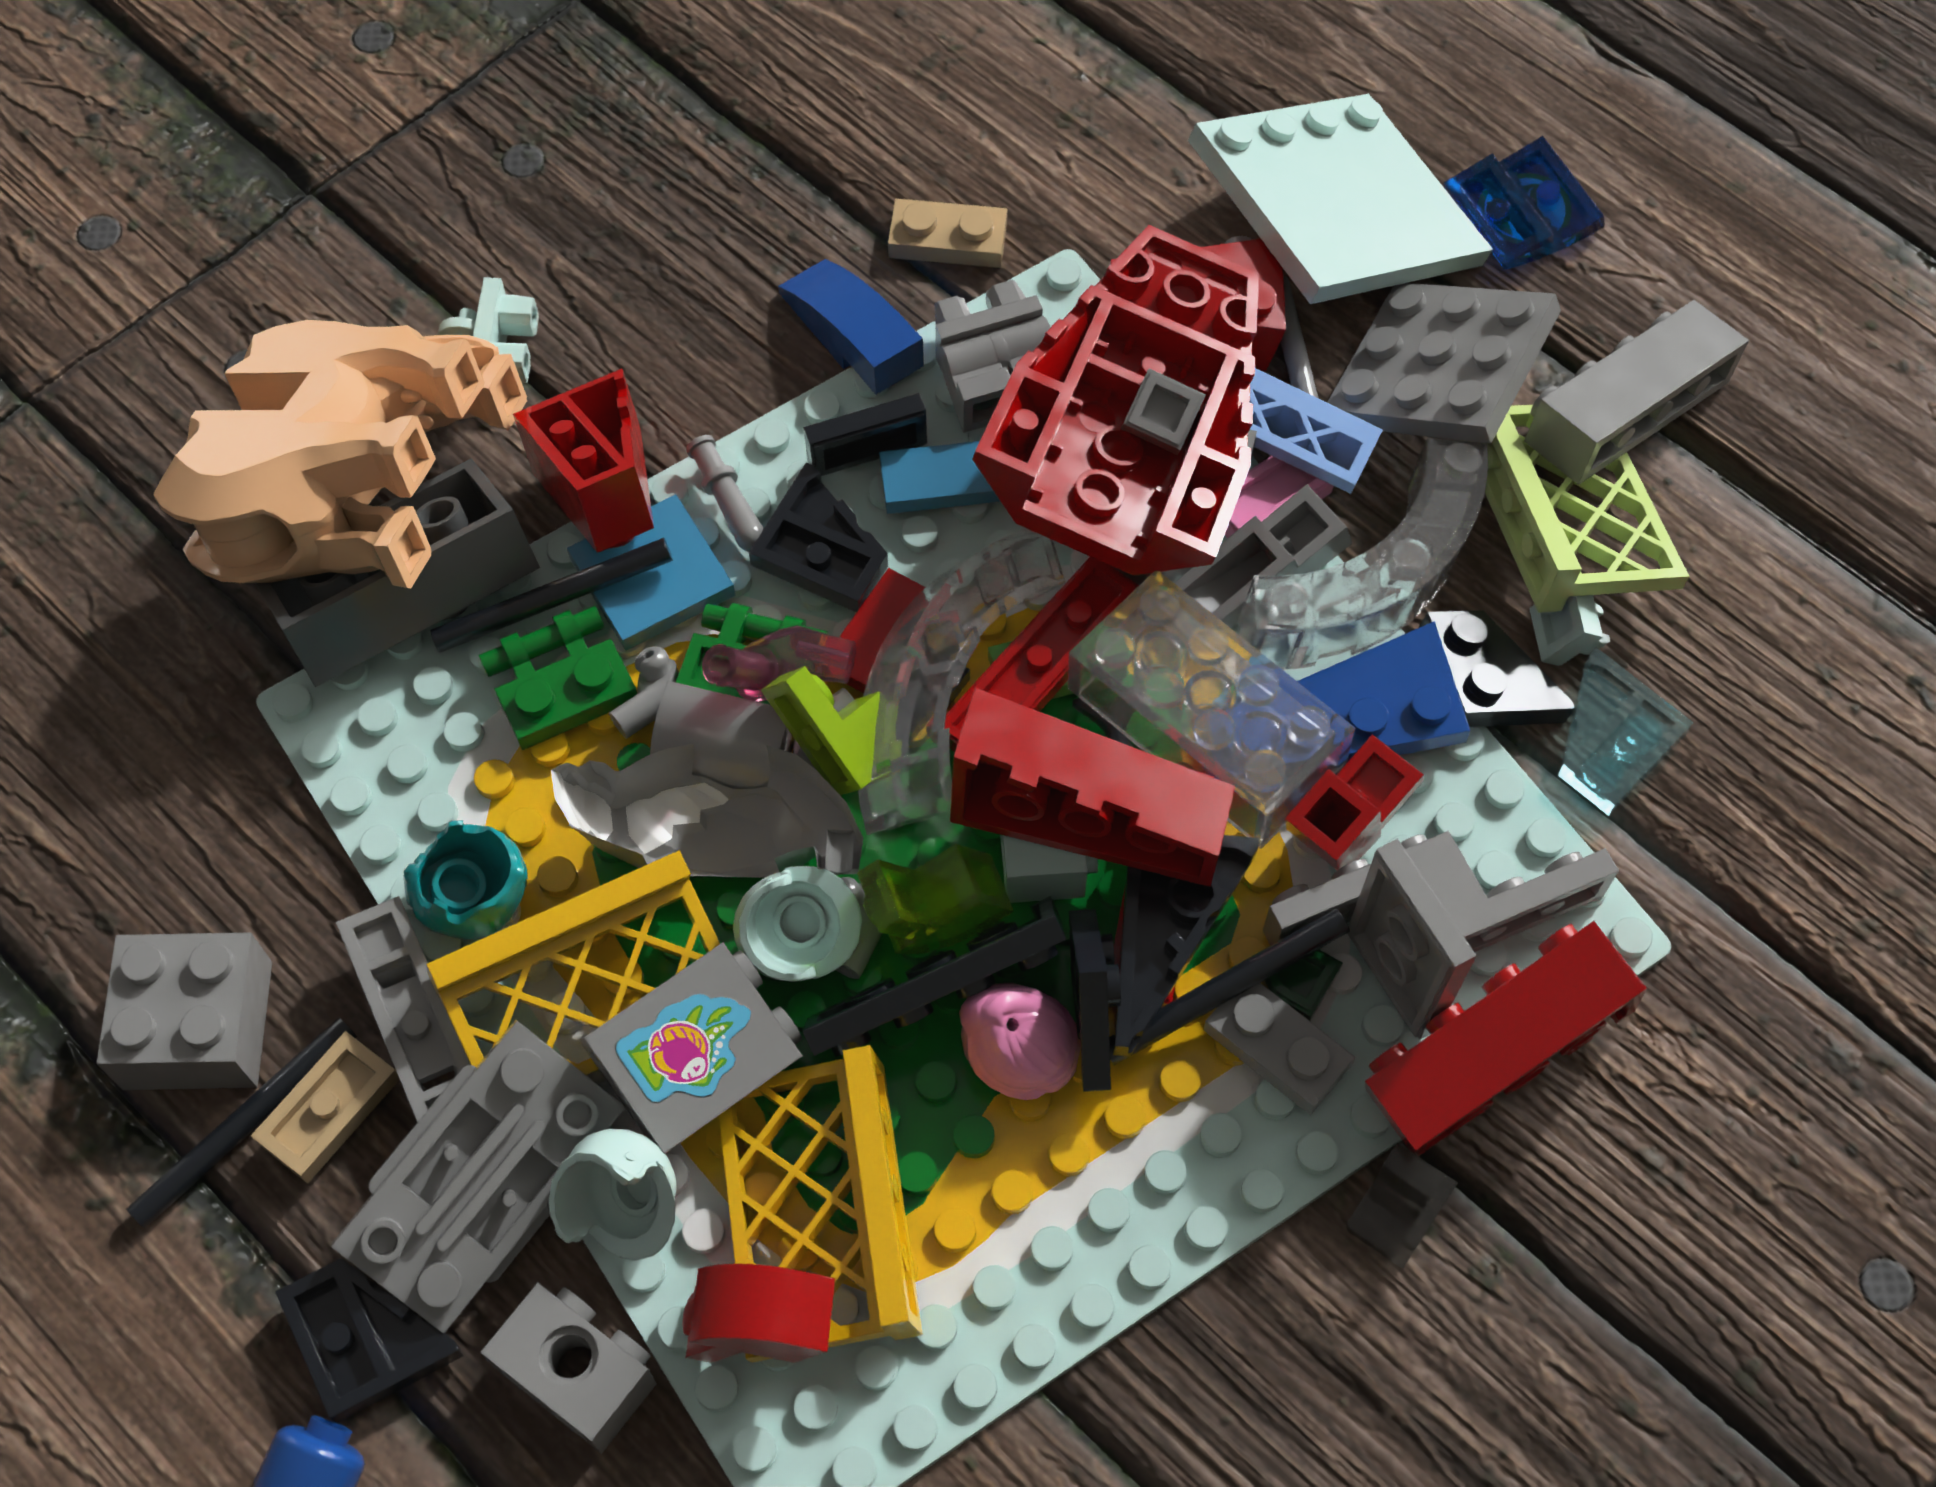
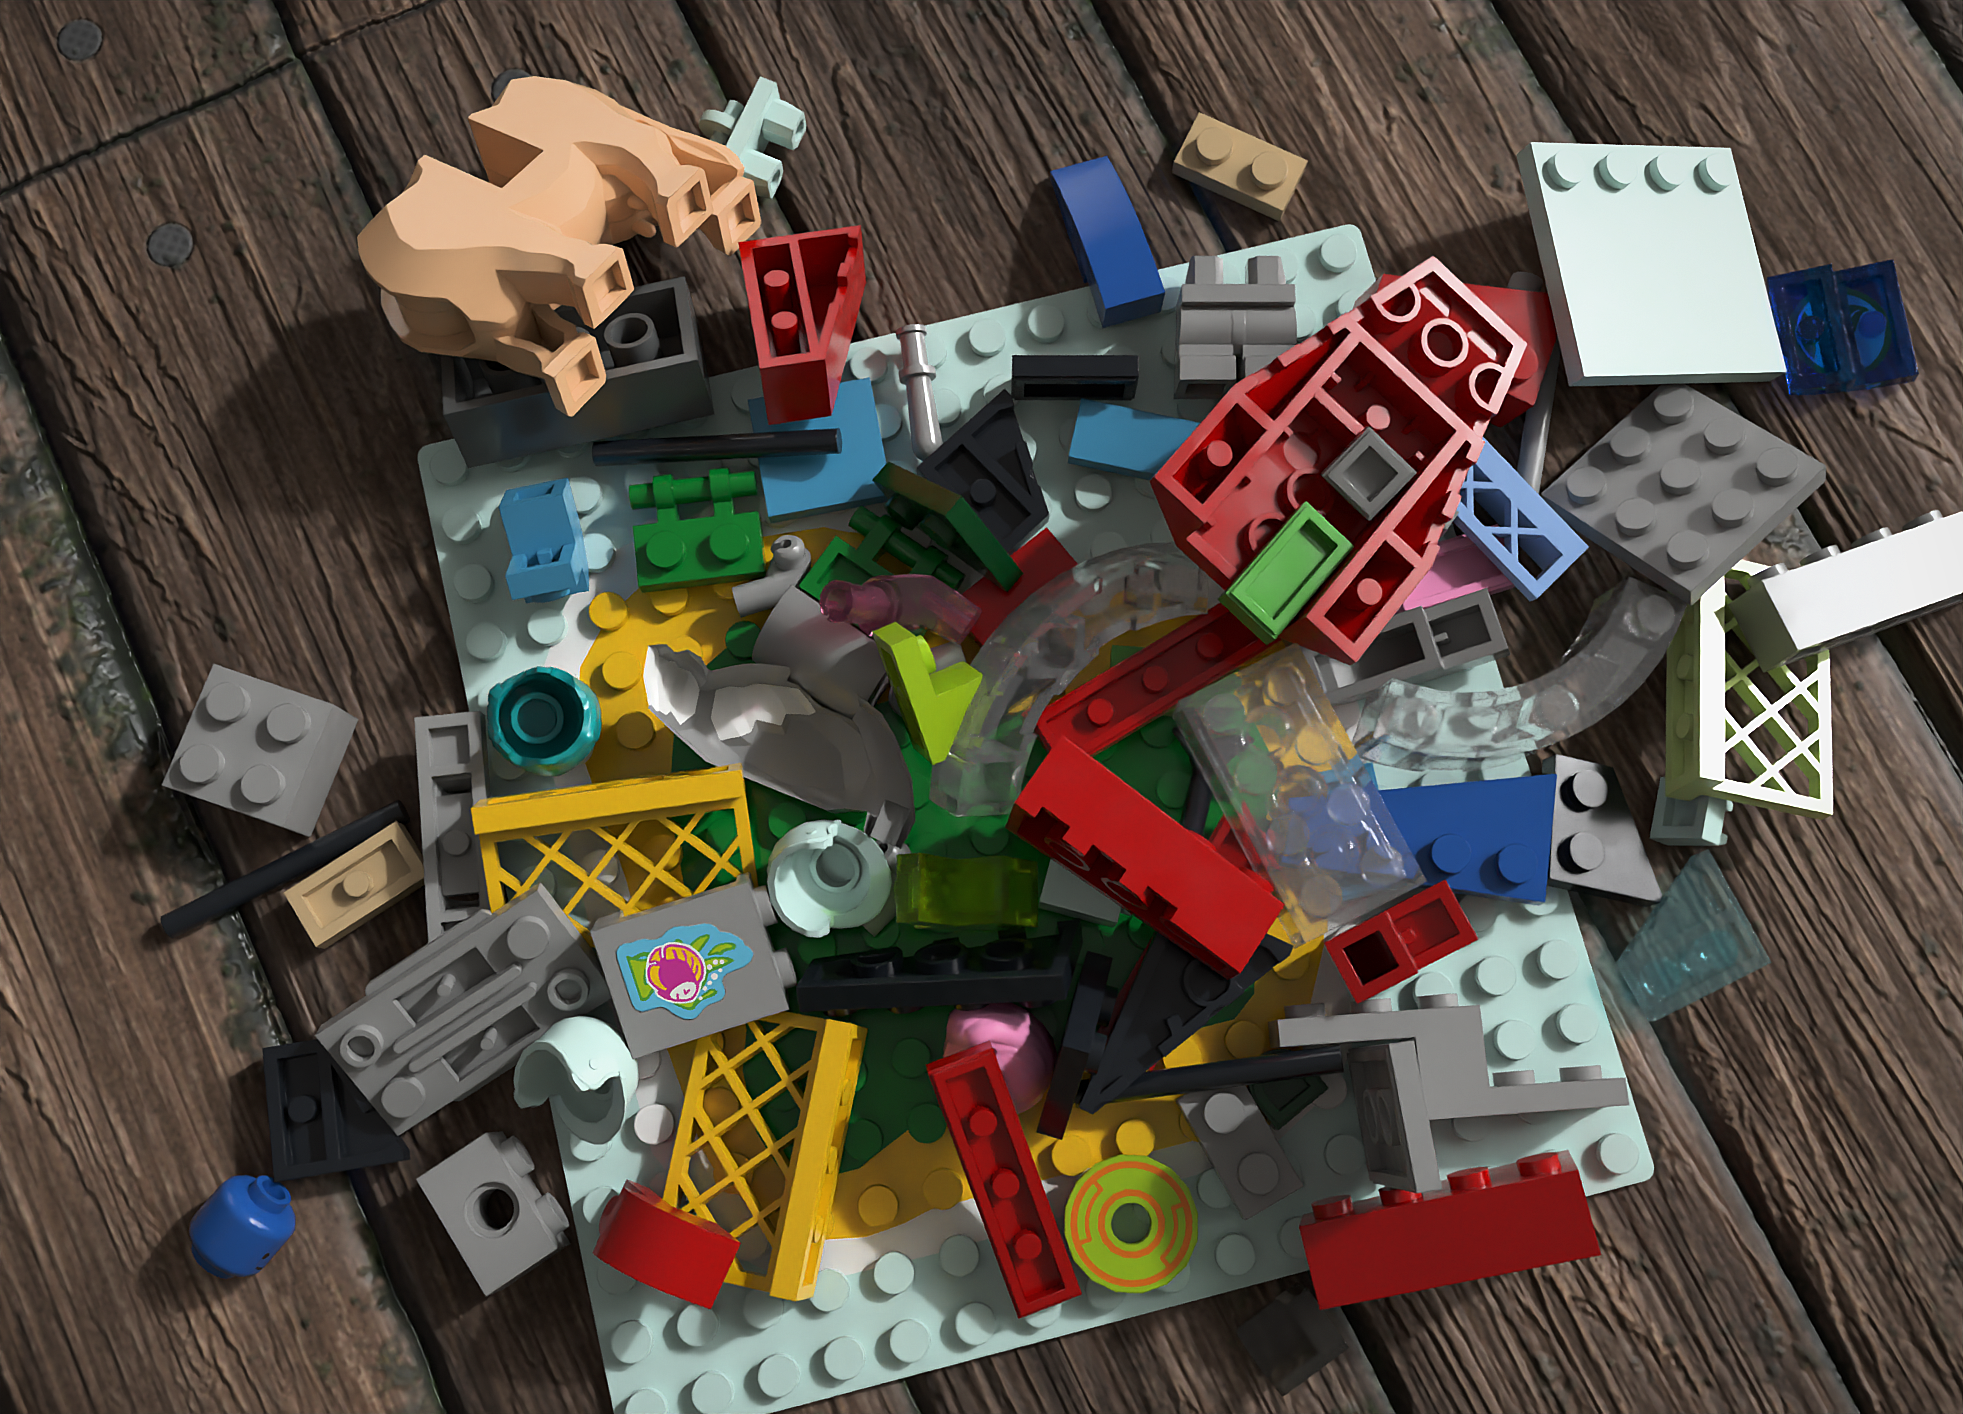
camera: 20 degrees right, 15 degrees up
none -> dark azure brick [498,478,589,604]
none -> dark green wing [872,461,1024,592]
none -> red tile [926,1040,1082,1319]
none -> lime tile [1063,1154,1198,1293]
none -> bright green tile [1217,501,1355,645]

